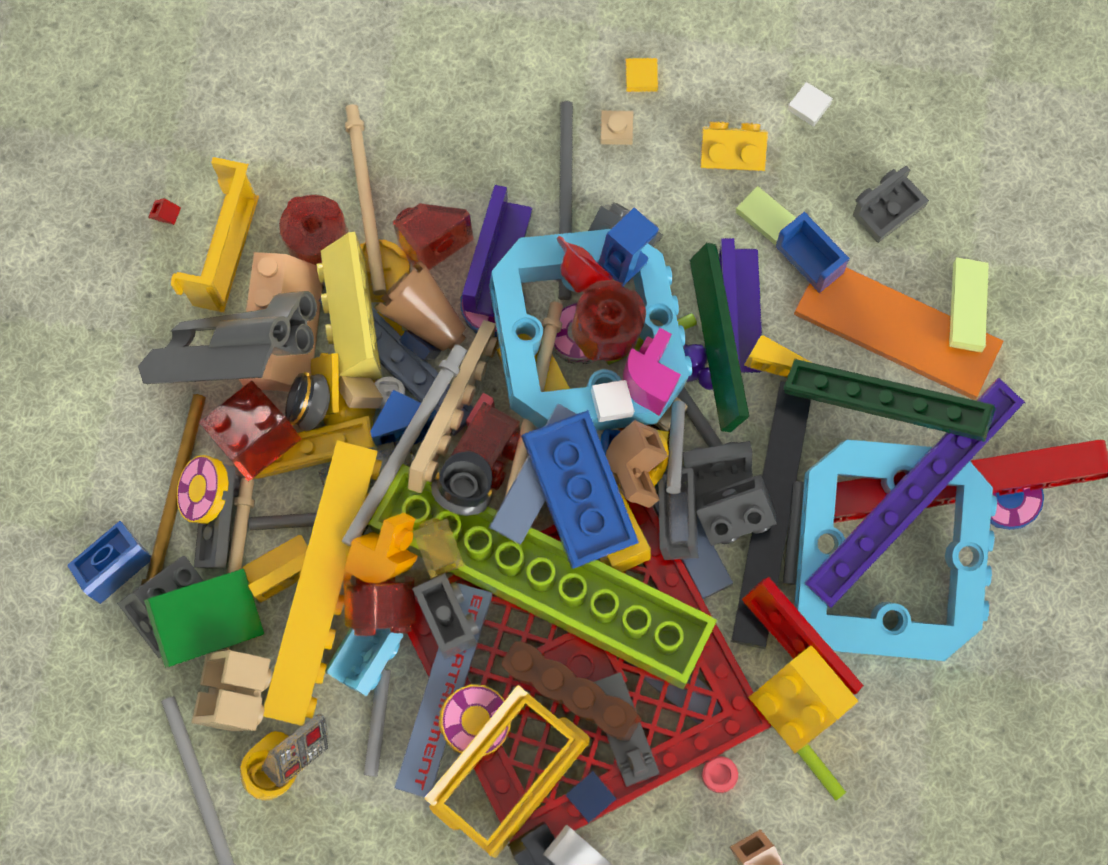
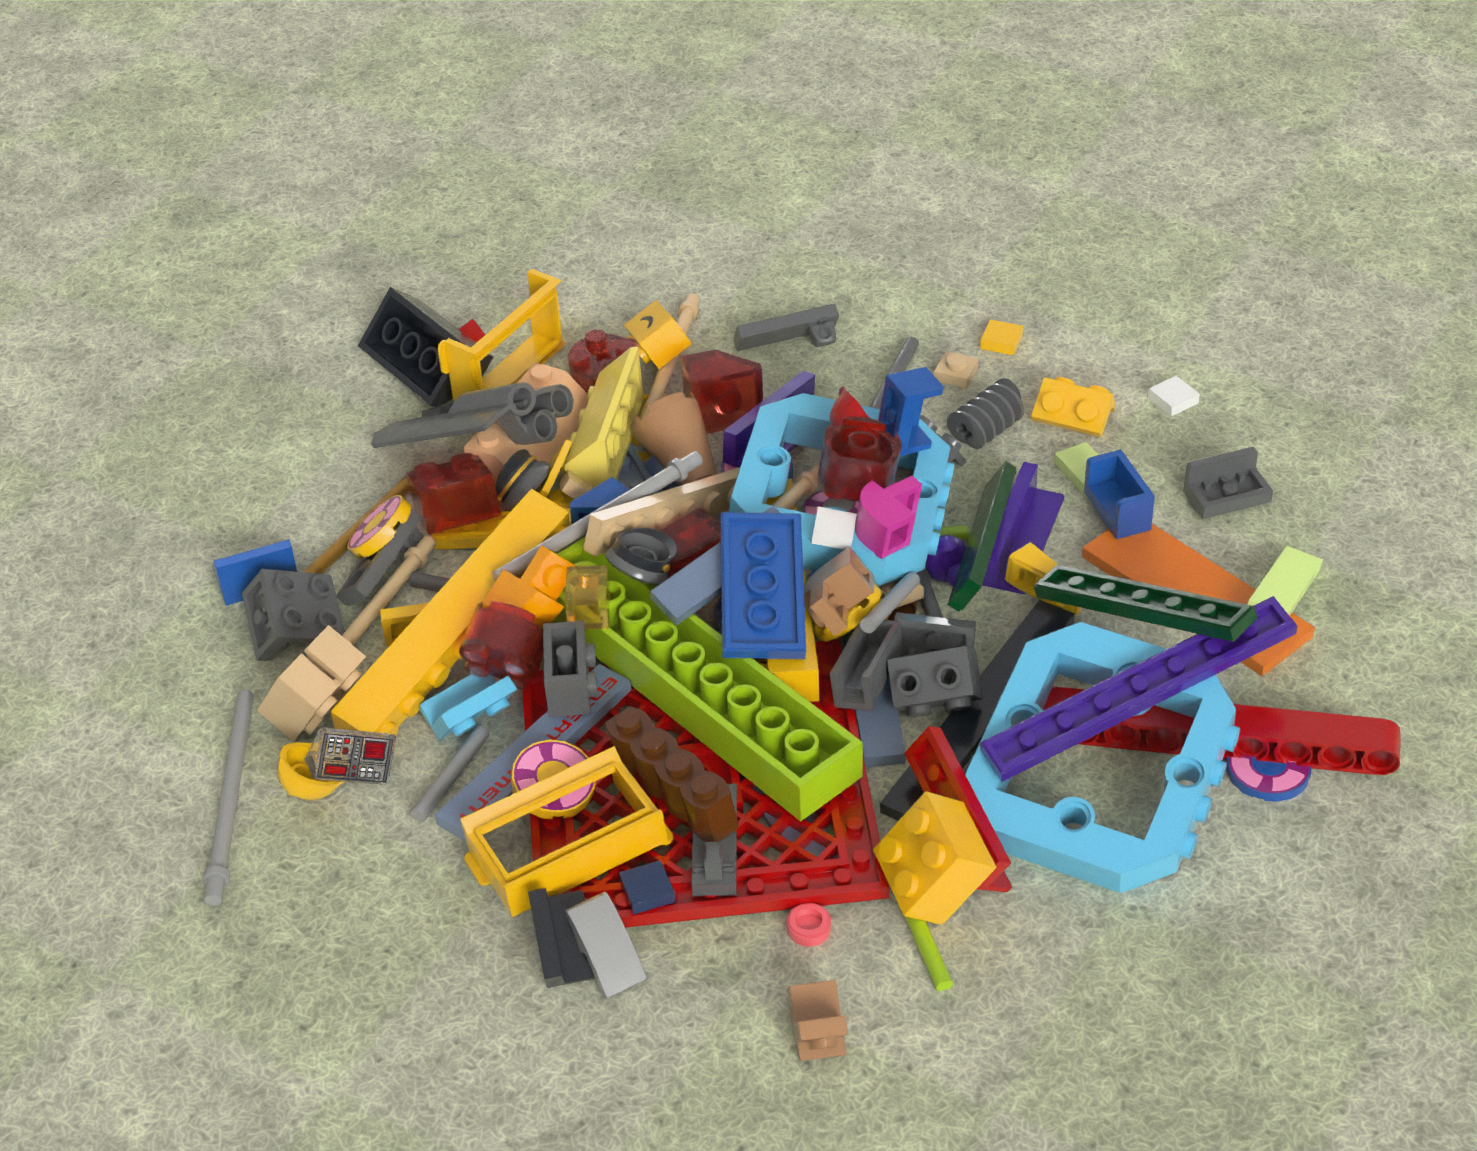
camera: 20 degrees right, 30 degrees down
green tile [144,568,265,668] -> none
none -> black slope [358,287,494,407]
none -> yellow brick [624,300,692,369]
none -> dark grey hinge [733,303,839,351]
none -> dark grey piece [947,378,1024,449]

